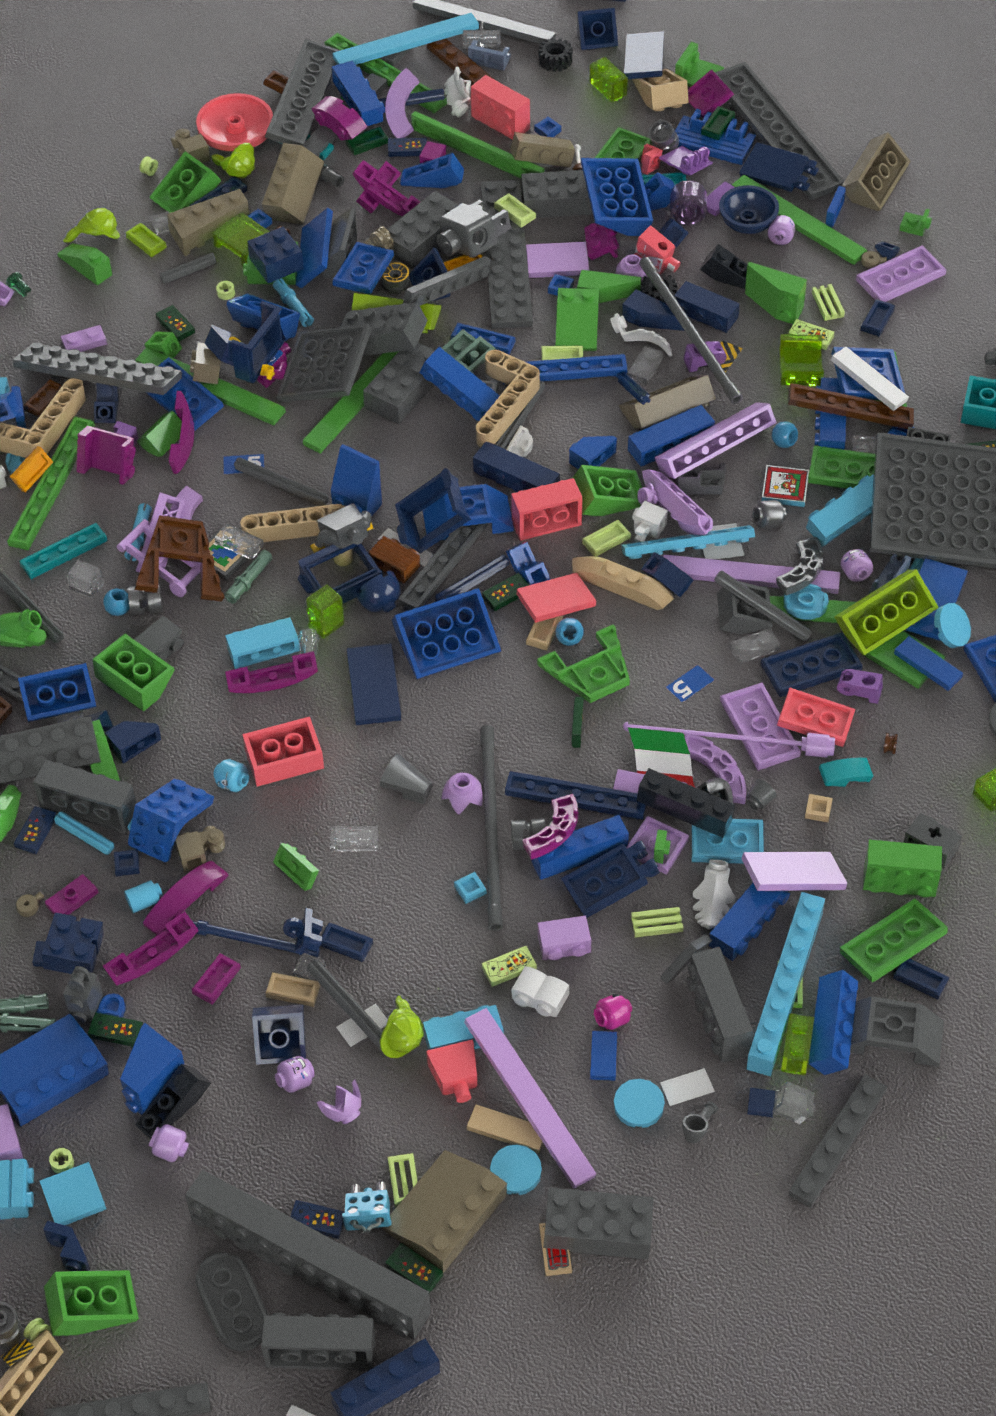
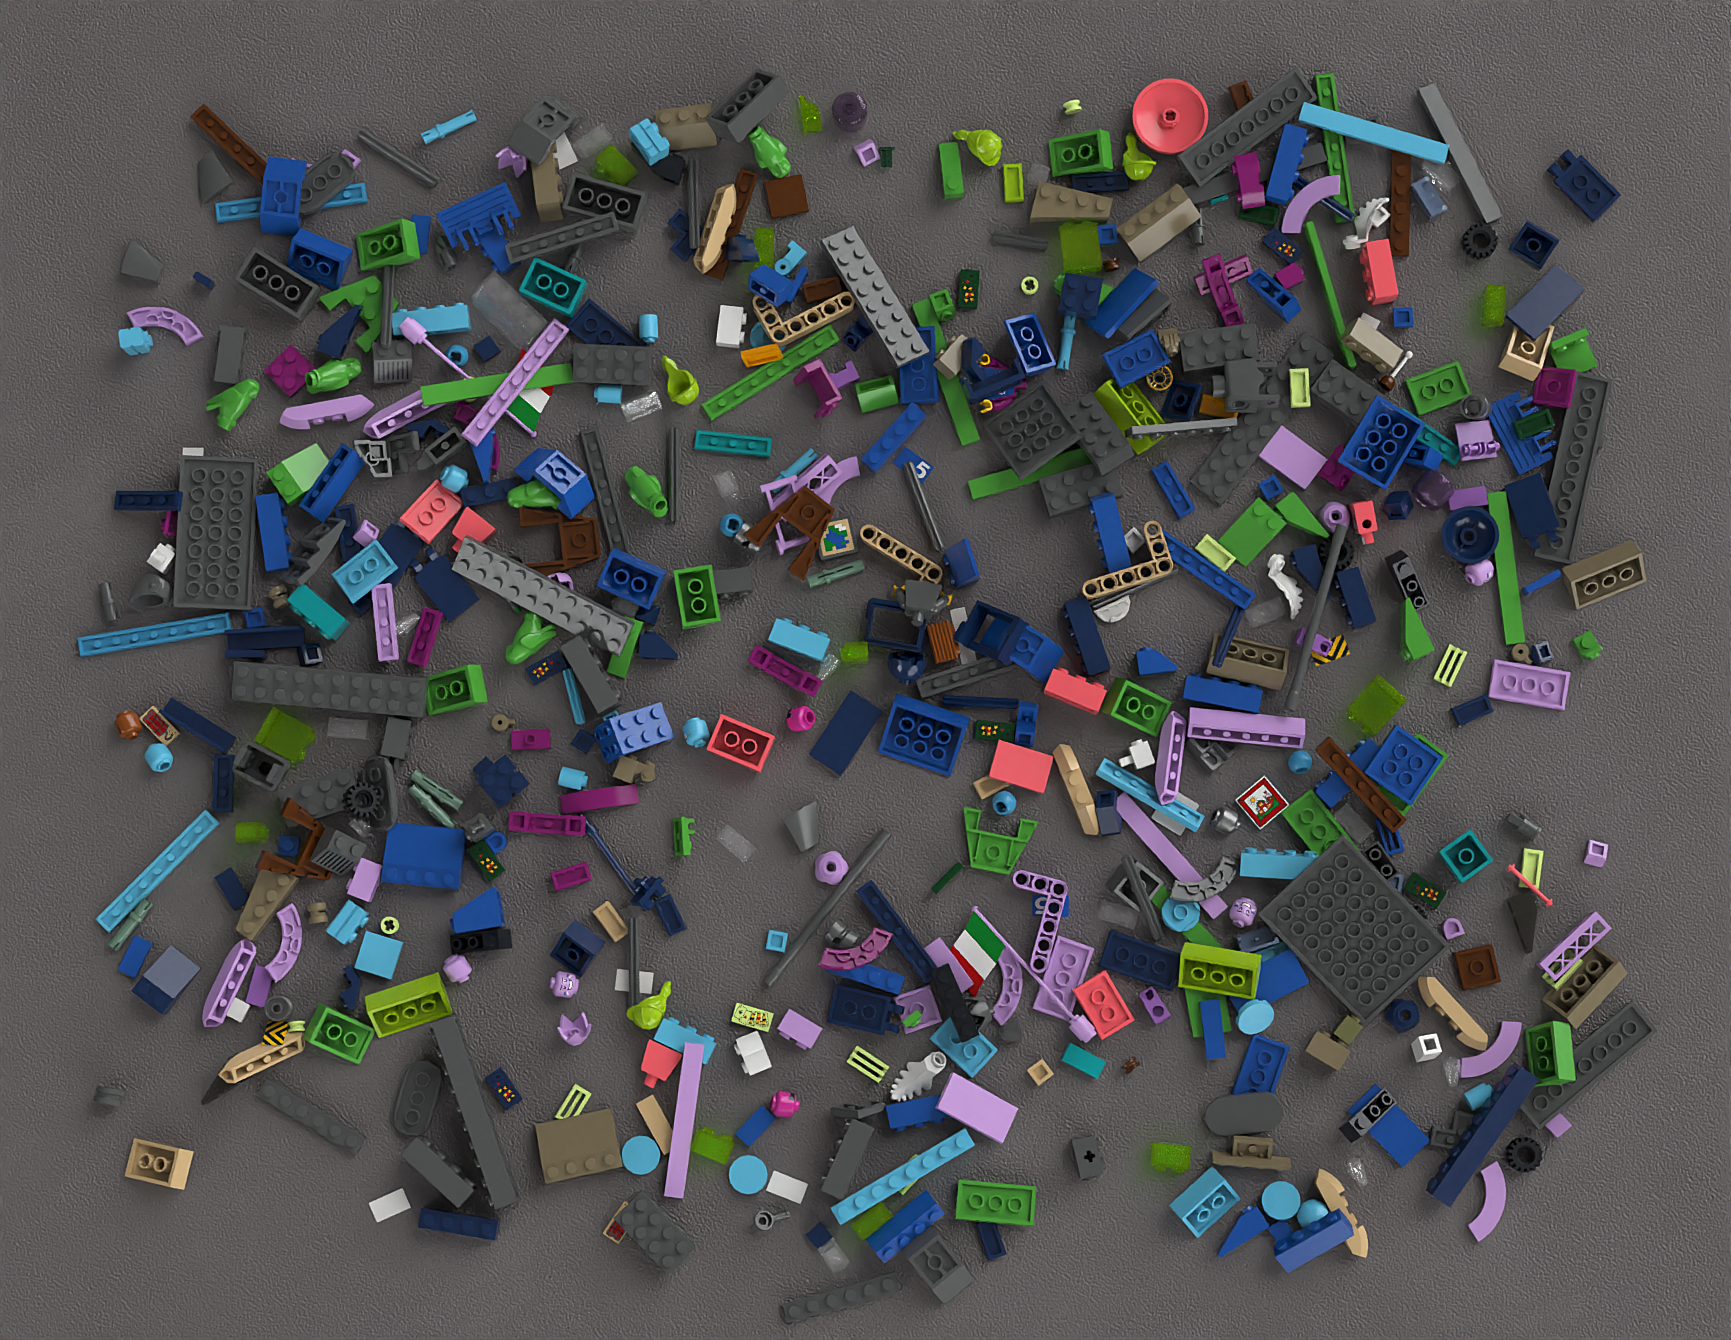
camera: 45 degrees right, 30 degrees up
lavender plate [61,325,107,352] -> none
magenta slope [169,391,194,474] -> none
dark tan brick [171,128,210,163] -> none
clear plate [214,523,264,560] -> none
medium azure piece [342,1181,392,1233] -> none
dark green tile [385,1243,443,1293] -> none
sand green brick [442,329,496,373] -> none
yellowish green tile [582,520,631,557] -> none
lavender plate [637,483,657,505] -> none
coral bracket [641,144,663,175] -> none
yellowish green tile [788,319,834,350] -> none
white tile [831,347,909,411] -> none
bright green brick [863,839,942,897] -> none
none -> lime slope [365,972,453,1038]
none -> clear neon green brick [690,1126,736,1165]
none -> dark pink head [786,706,815,732]
none -> blue brick [861,402,926,475]
none -> lavender beam [1012,870,1068,973]

